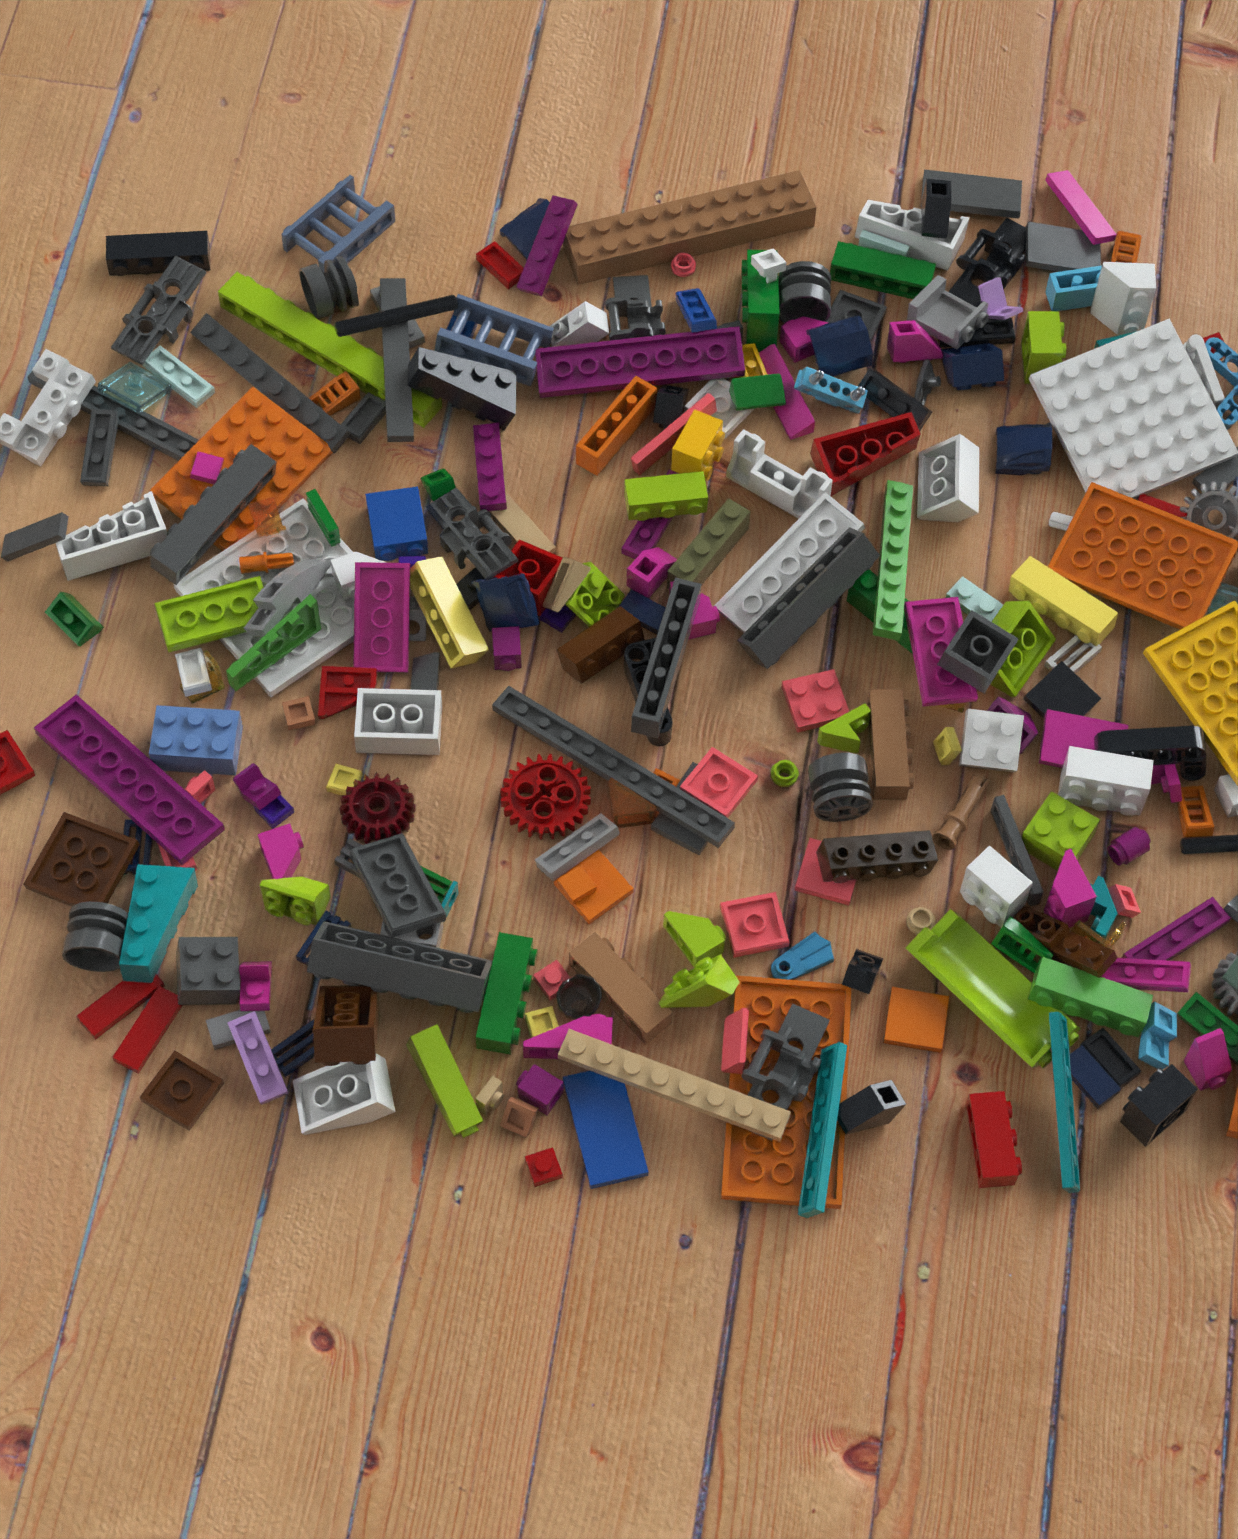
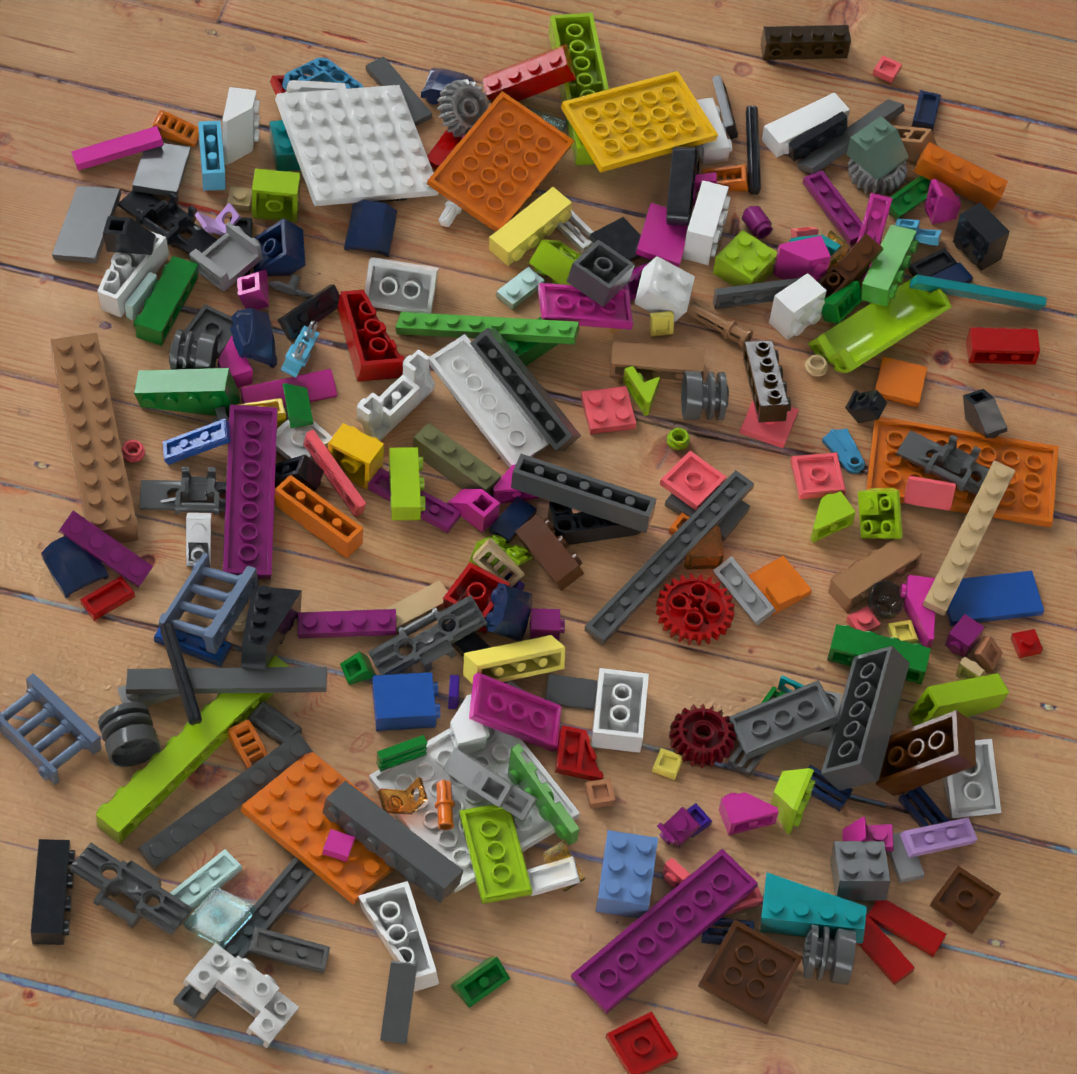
camera: 90 degrees left, 5 degrees down
white tile [751,248,786,283] -> none
teal tile [798,1042,847,1218] -> none

